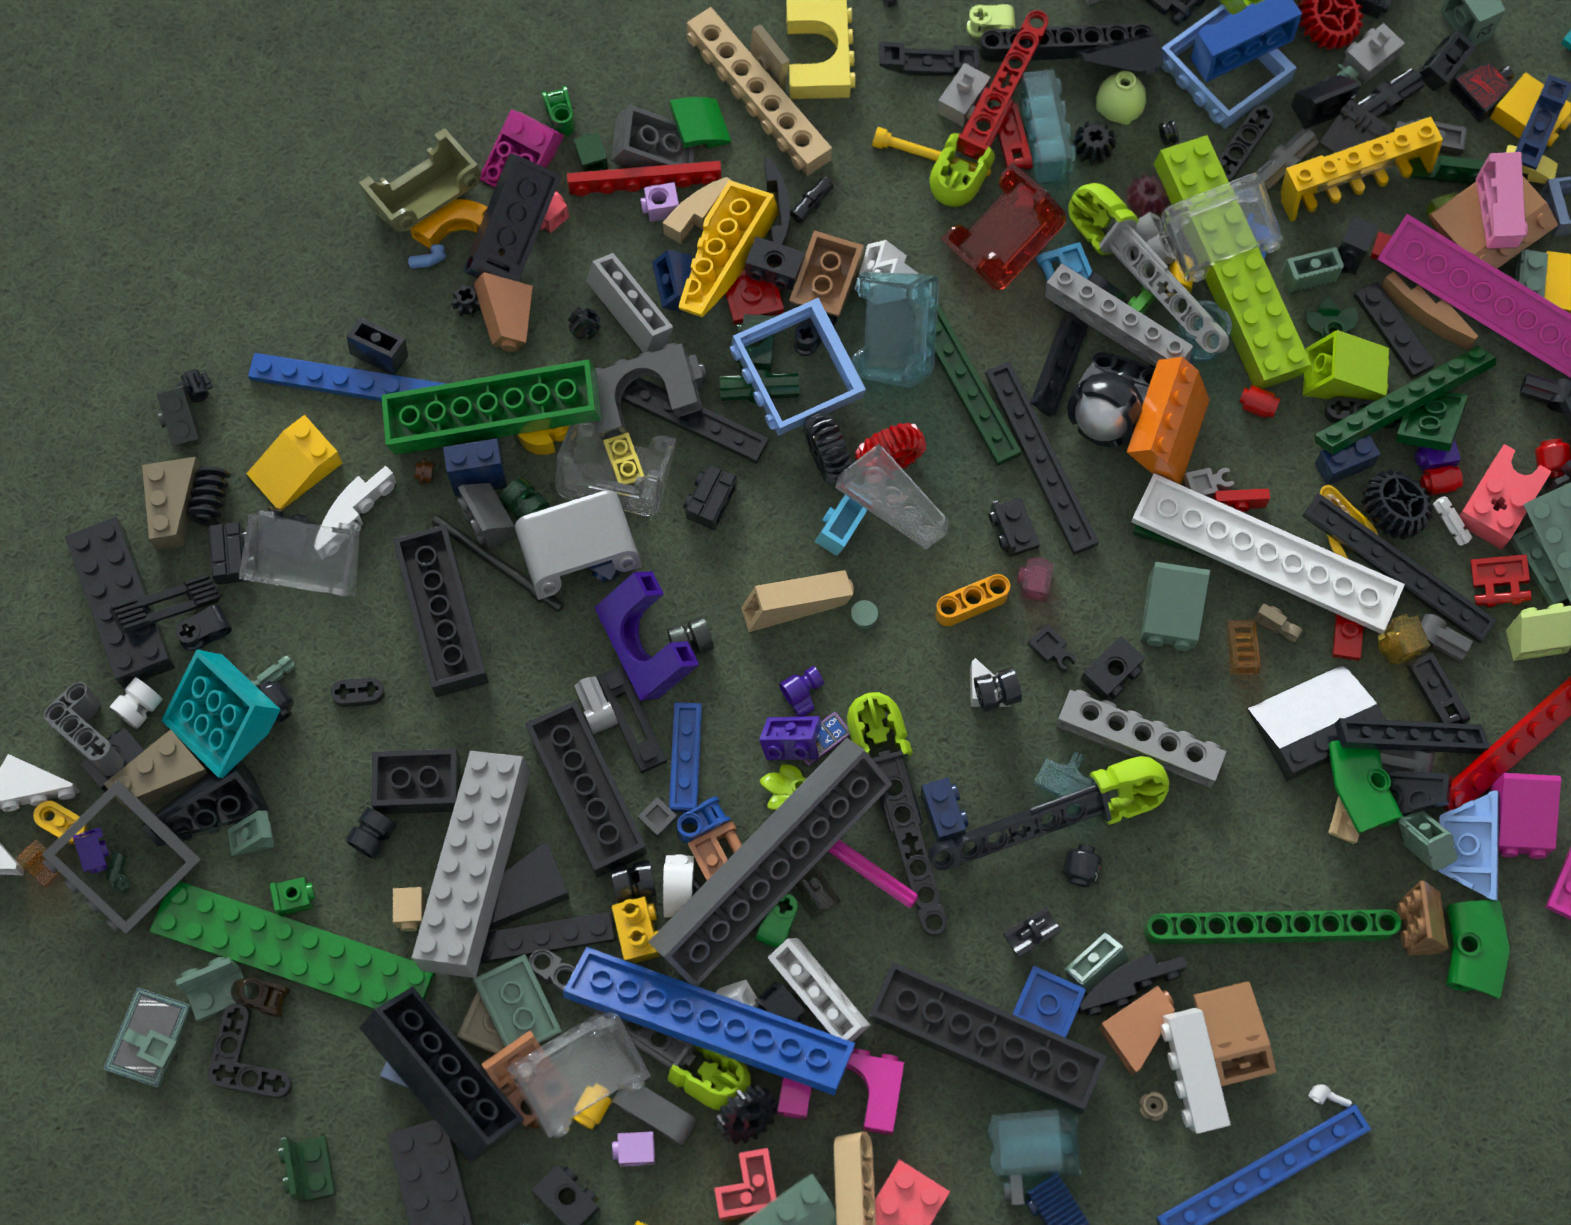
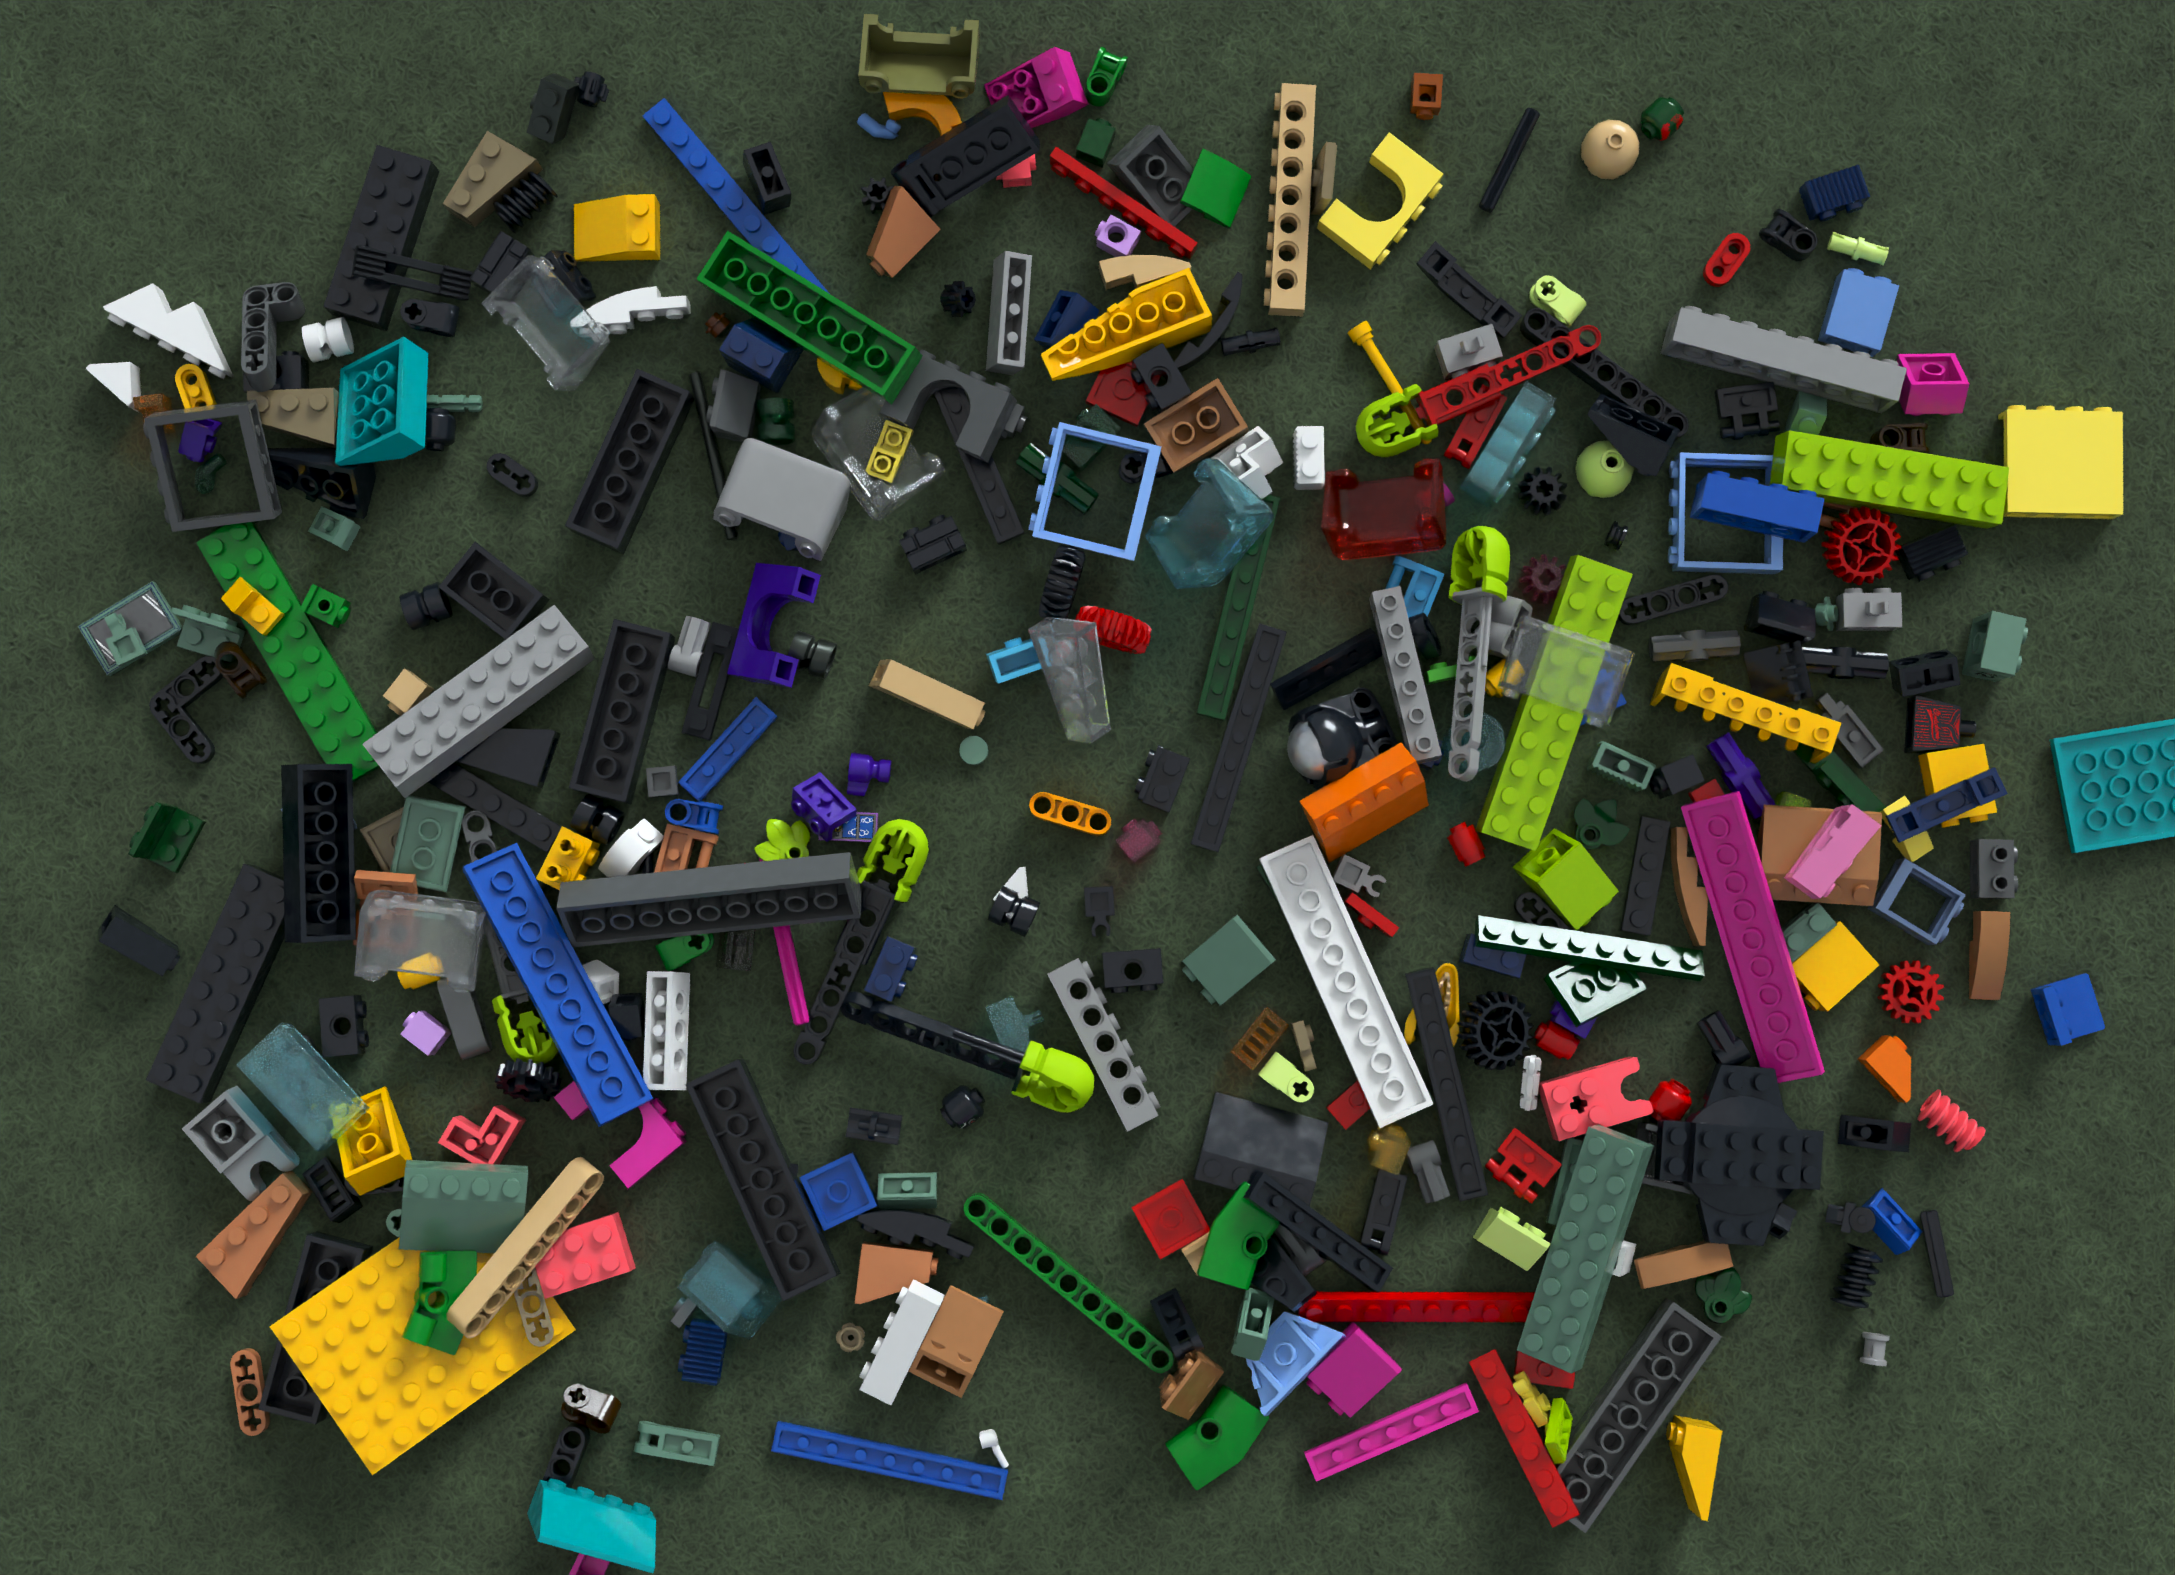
camera: 40 degrees right, 15 degrees up
none -> yellow slope [221,577,285,636]
none -> red plate [1131,1178,1210,1259]
none -> black plate [1150,1288,1205,1362]
none -> yellowish green piece [1258,1051,1314,1102]
none -> white brick [1293,426,1325,490]
none -> dark purple piece [1706,732,1776,819]

